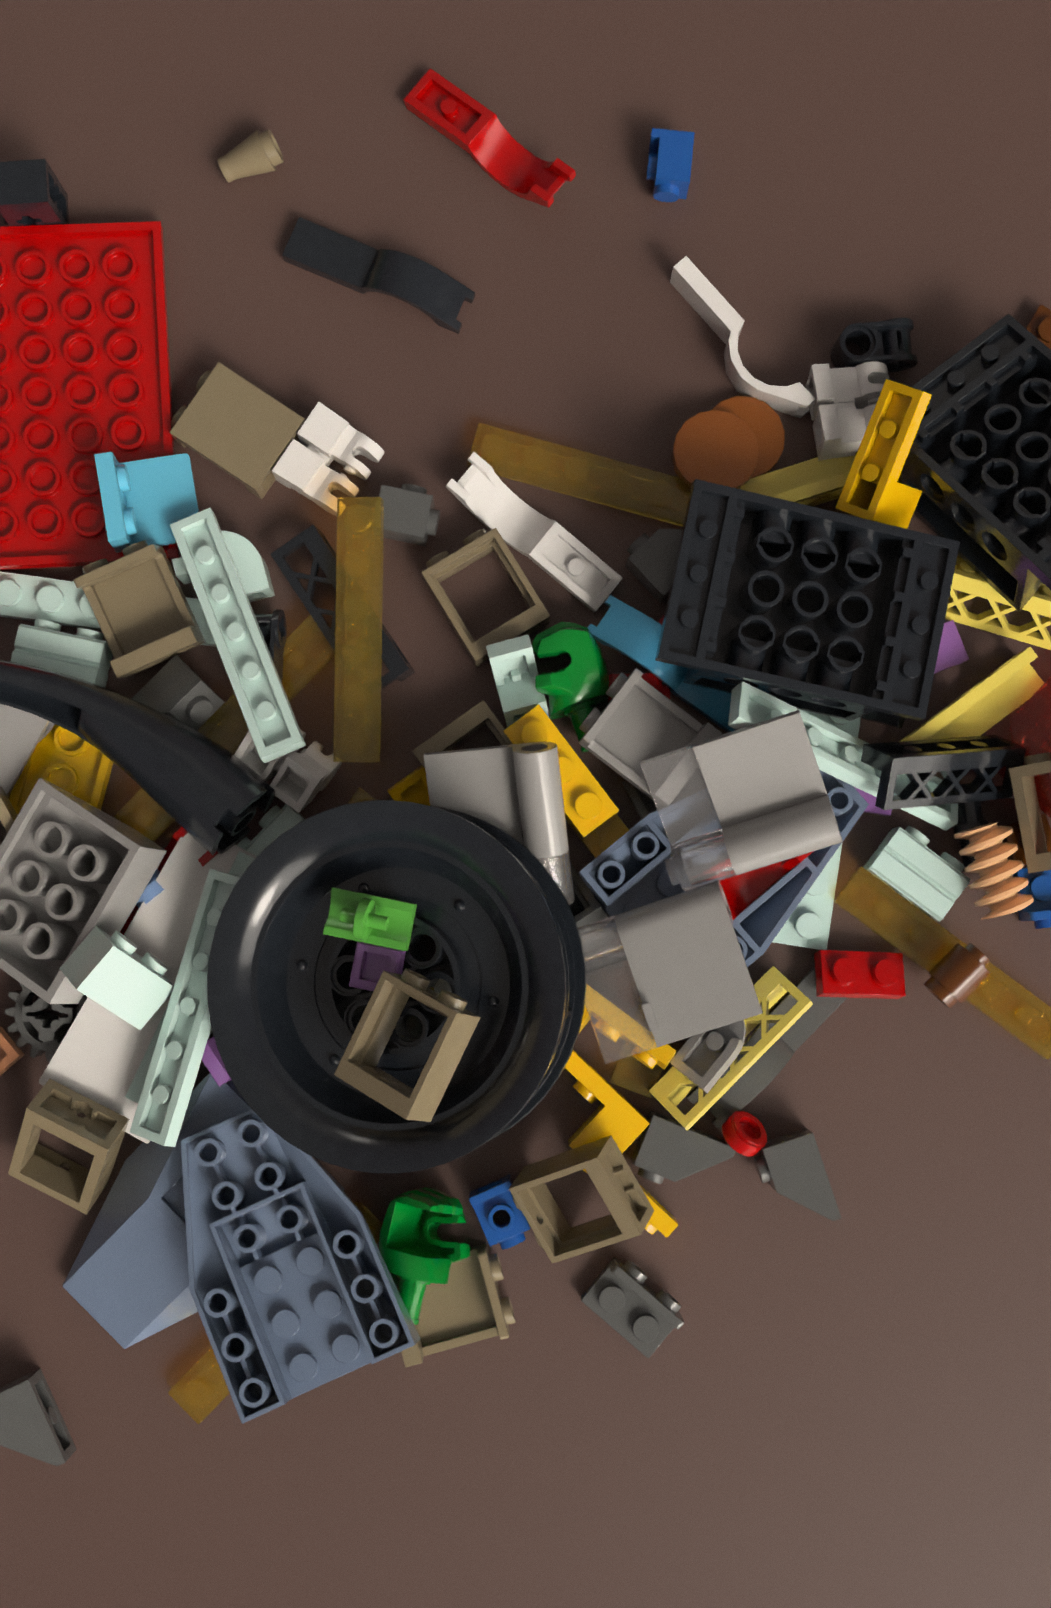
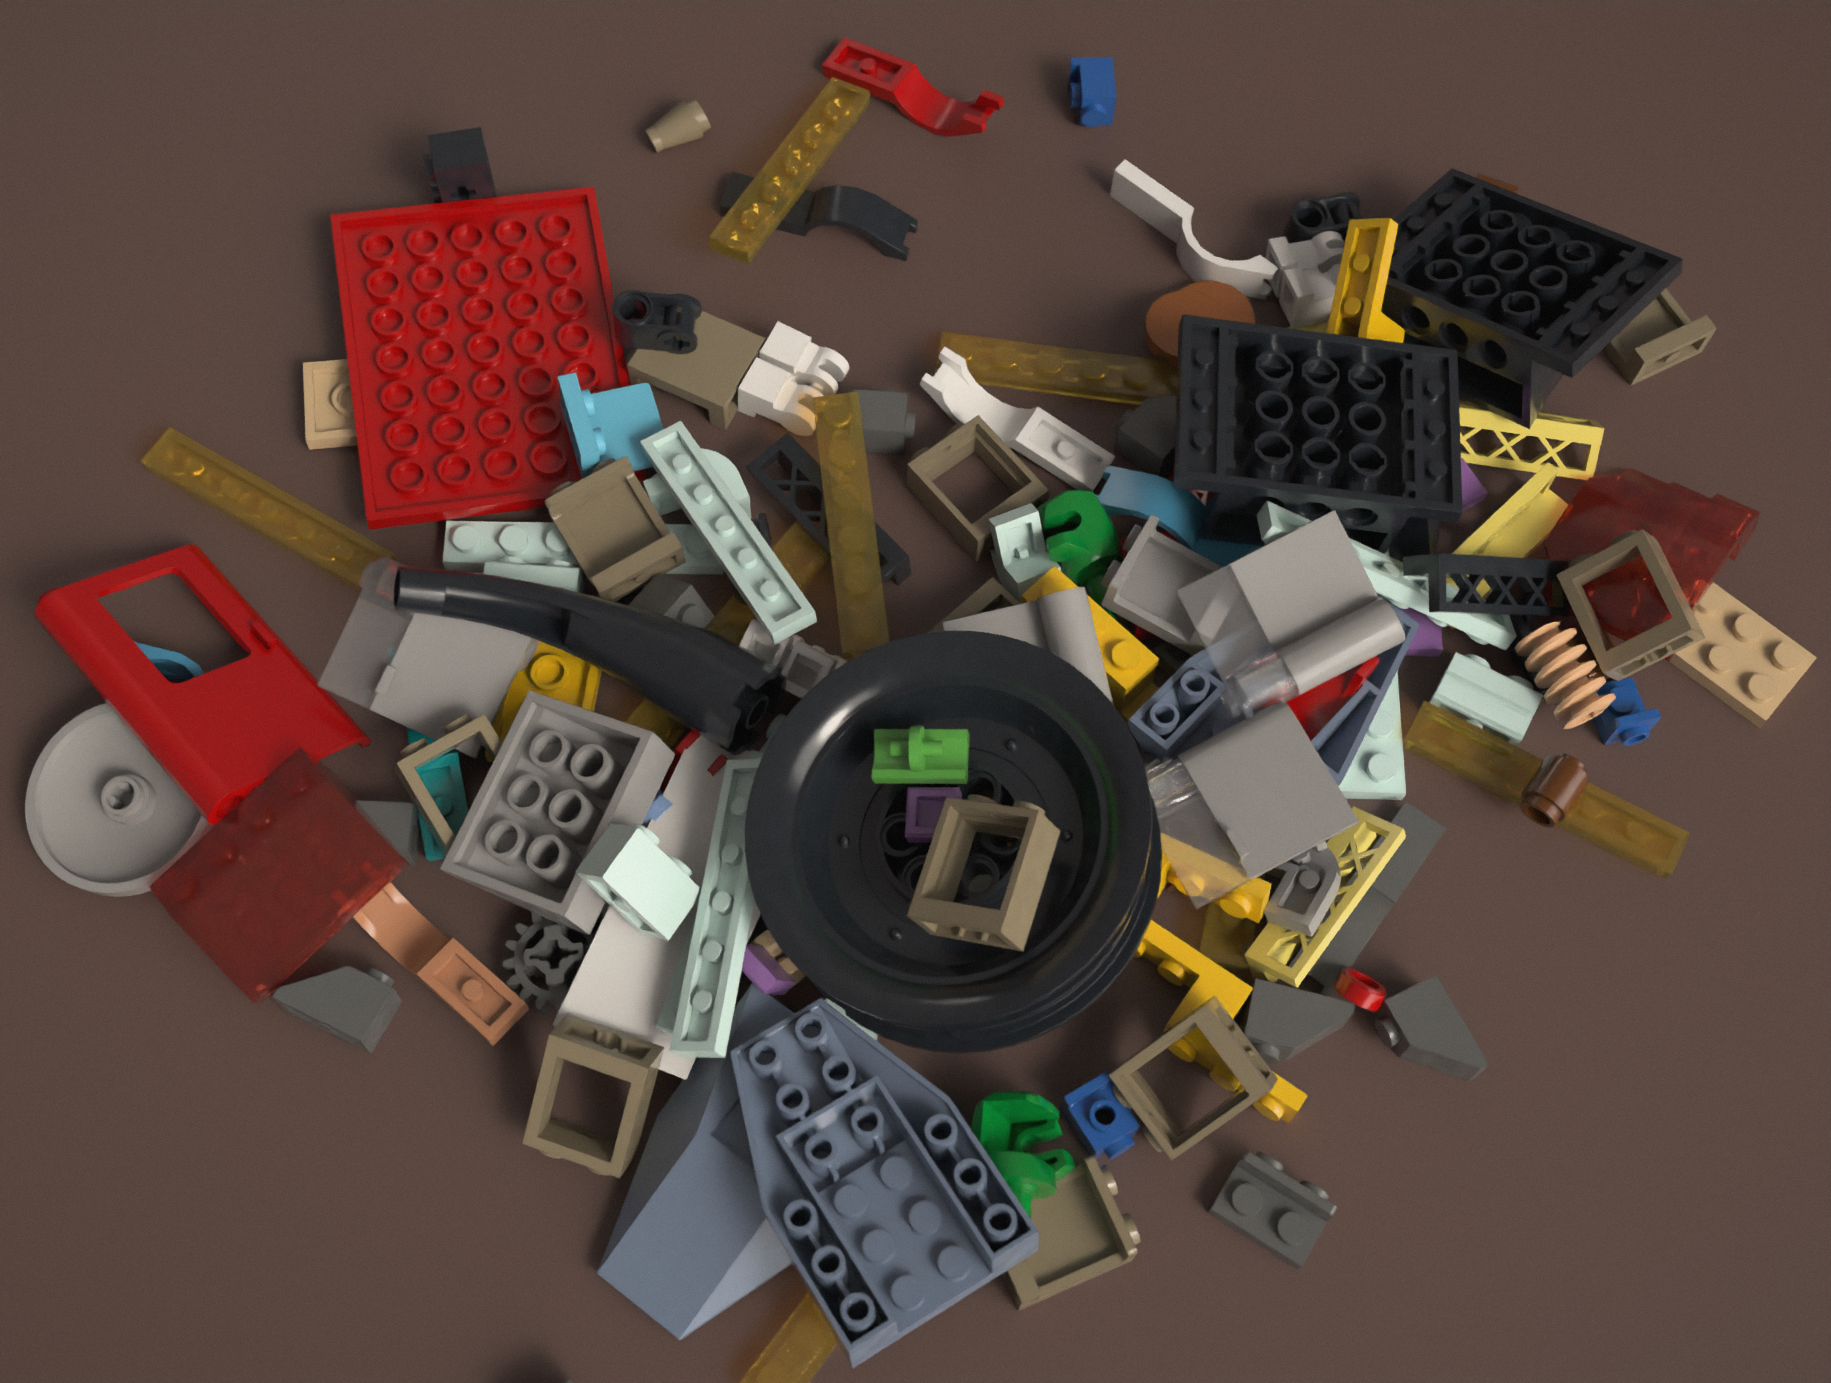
camera: 10 degrees left, 20 degrees down
red plate [814,950,906,999] -> none
none -> black piece [612,290,702,354]
none -> clear yellow plate [709,77,870,265]

